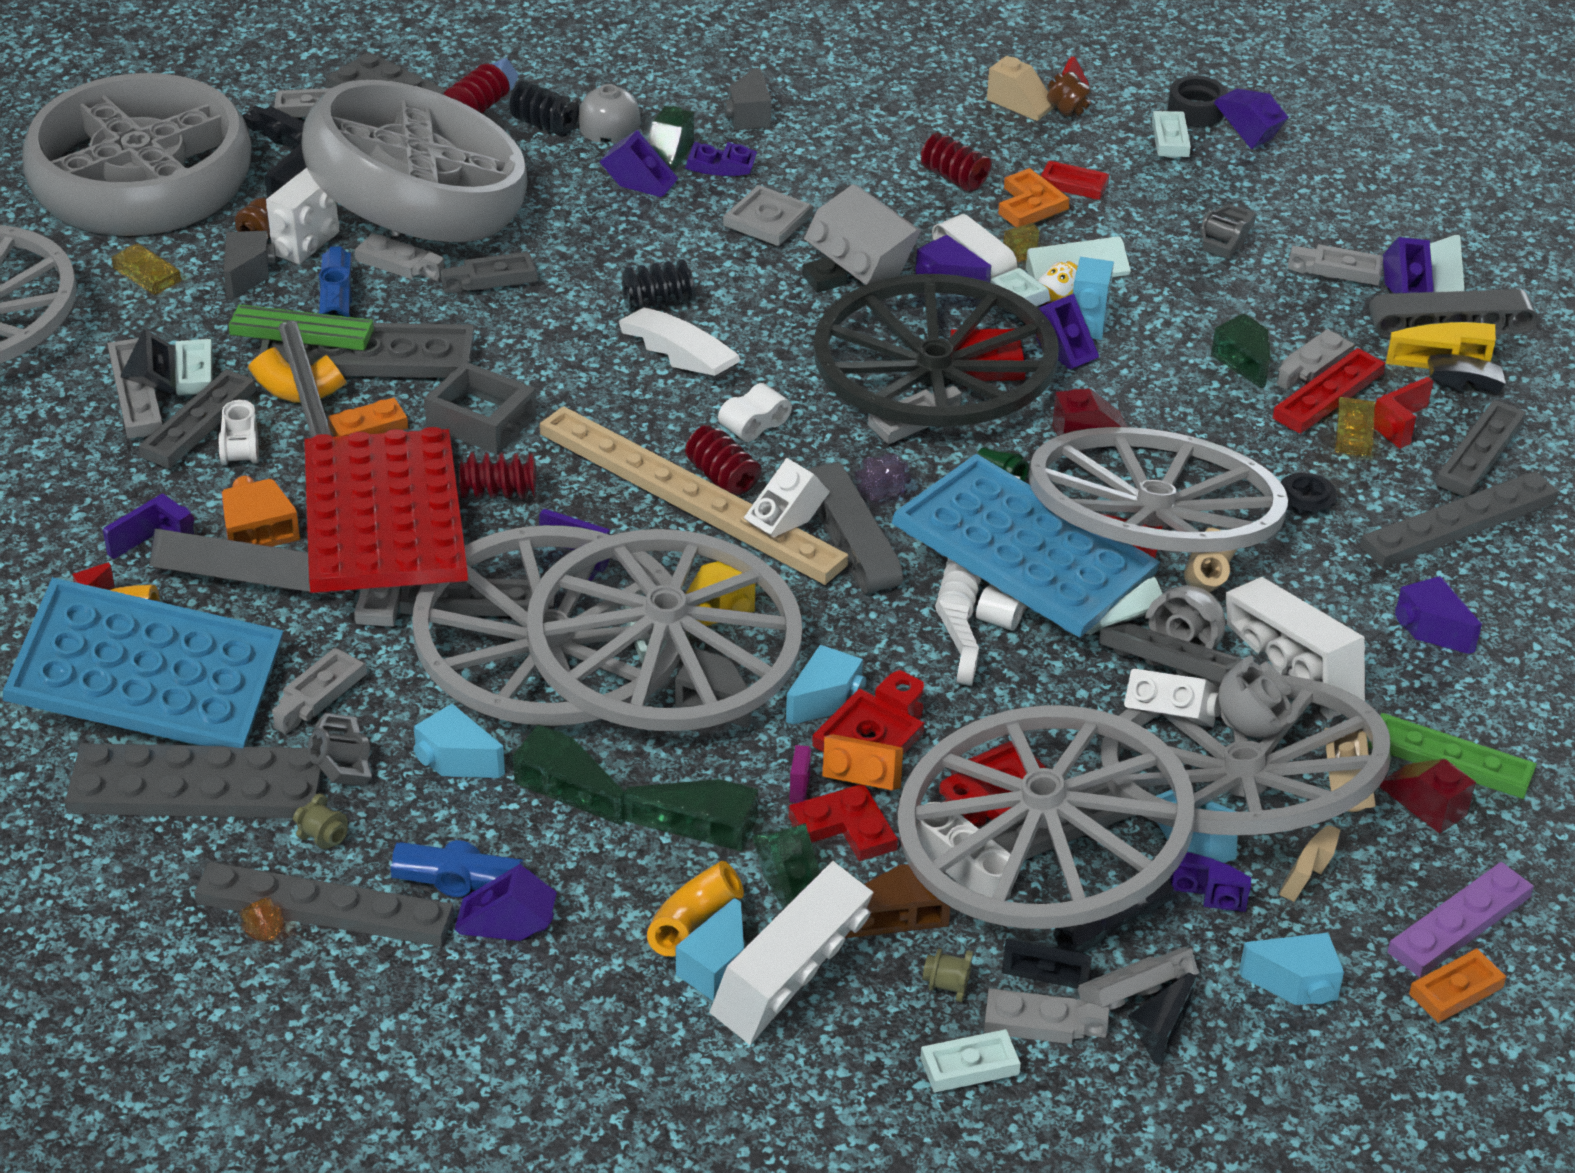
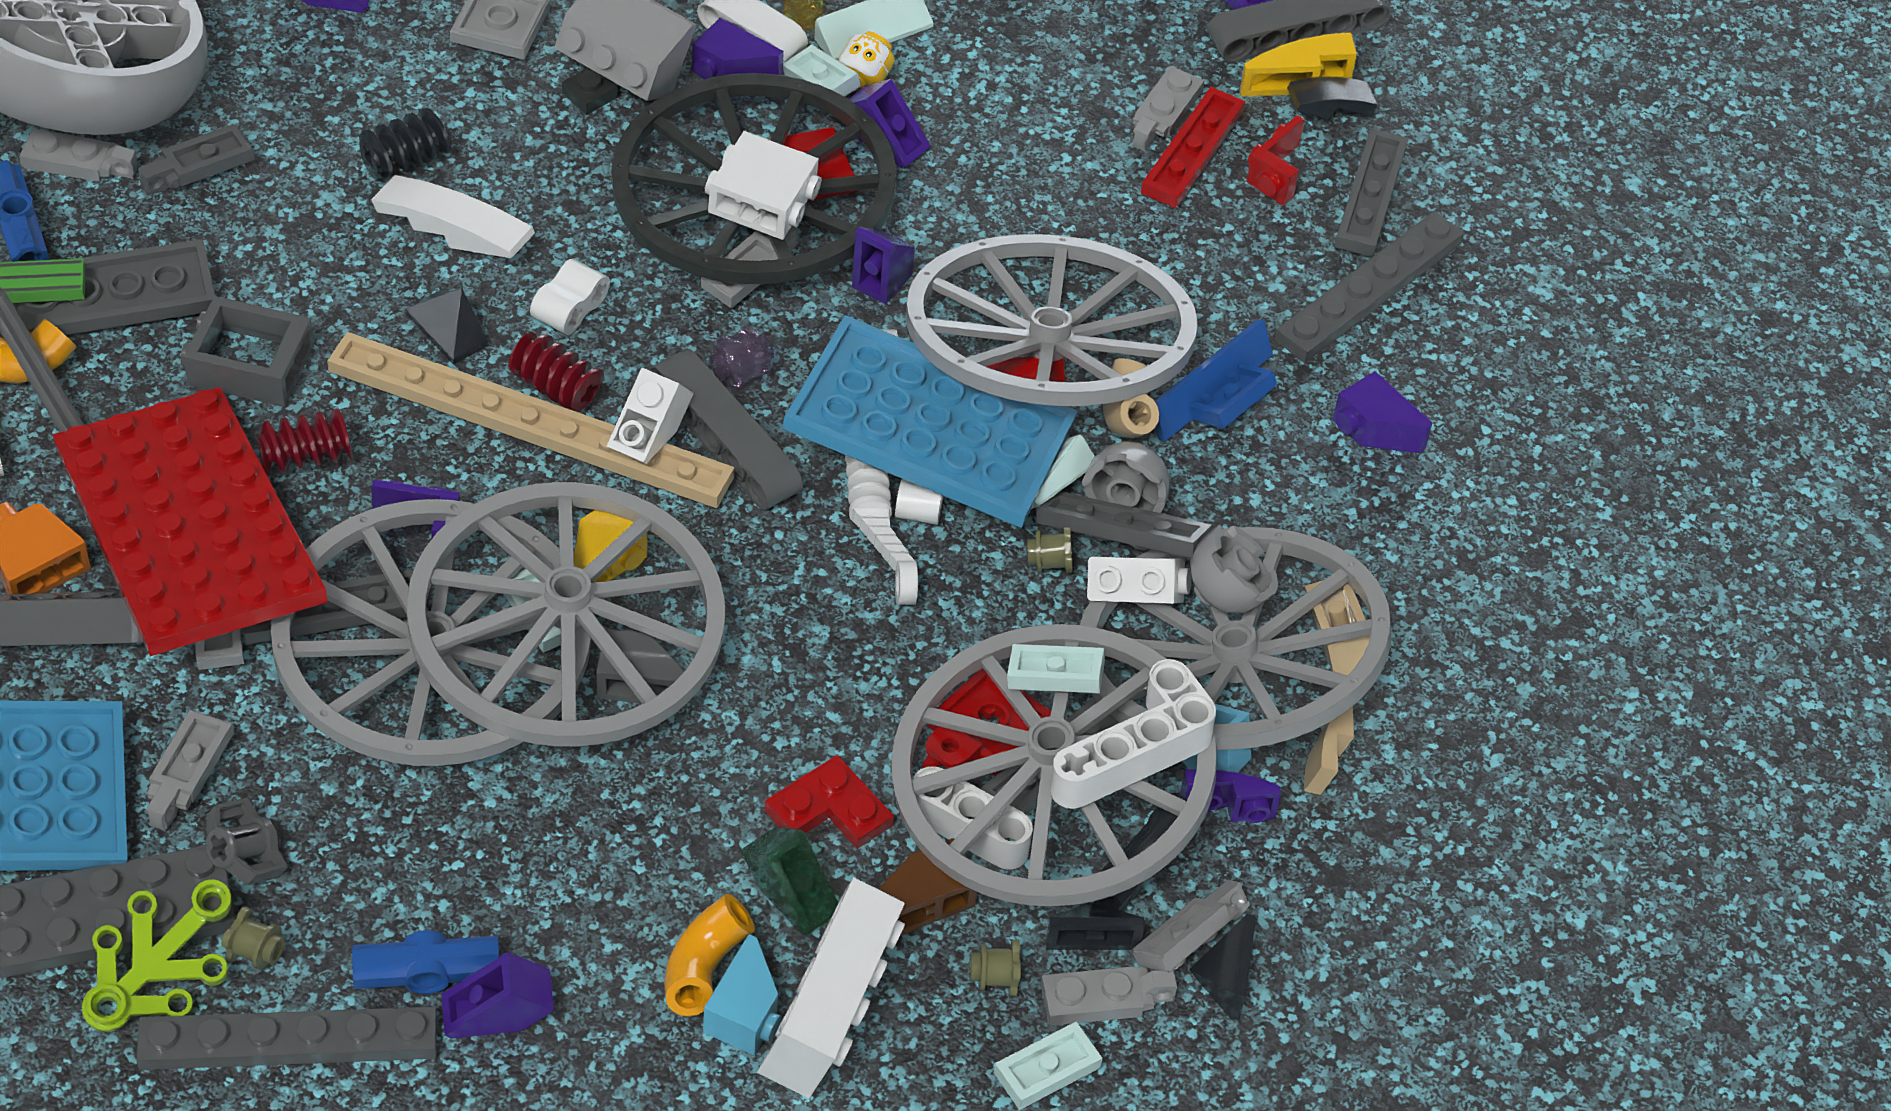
camera: 20 degrees left, 10 degrees up
clear orange plate [239,897,283,941] -> none
orange plate [328,397,408,437] -> none
medium azure slope [414,704,505,778] -> none
clear green slope [513,725,625,826] -> none
clear green slope [624,779,758,852] -> none
medium azure slope [786,645,866,725] -> none
magenta tile [789,745,811,803] -> none
red plate [812,670,924,755] -> none
orange plate [822,734,903,790] -> none
dark green cone [977,447,1029,482] -> none
dark red slope [1052,388,1127,436] -> none
medium azure brick [1073,256,1114,340] -> none
clear green slope [1211,313,1270,388] -> none
white wedge [1226,577,1365,720] -> none
medium azure slope [1239,933,1344,1005] -> none
black gear [1280,473,1337,517] -> none
clear yellow plate [1335,397,1375,456] -> none
bright green tile [1368,713,1537,799] -> none
dark red slope [1379,759,1476,834] -> none
medium lavender plate [1387,862,1534,978] -> none
orange plate [1409,948,1507,1023] -> none
none -> lime plant [82,879,232,1032]
none -> slope [405,287,488,365]
none -> white brick [705,131,822,240]
none -> dark purple slope [852,226,915,305]
none -> light aqua plate [1007,644,1105,693]
none -> olive brick [1027,527,1073,573]
none -> white beam [1051,659,1216,809]
none -> blue bracket [1155,319,1277,442]

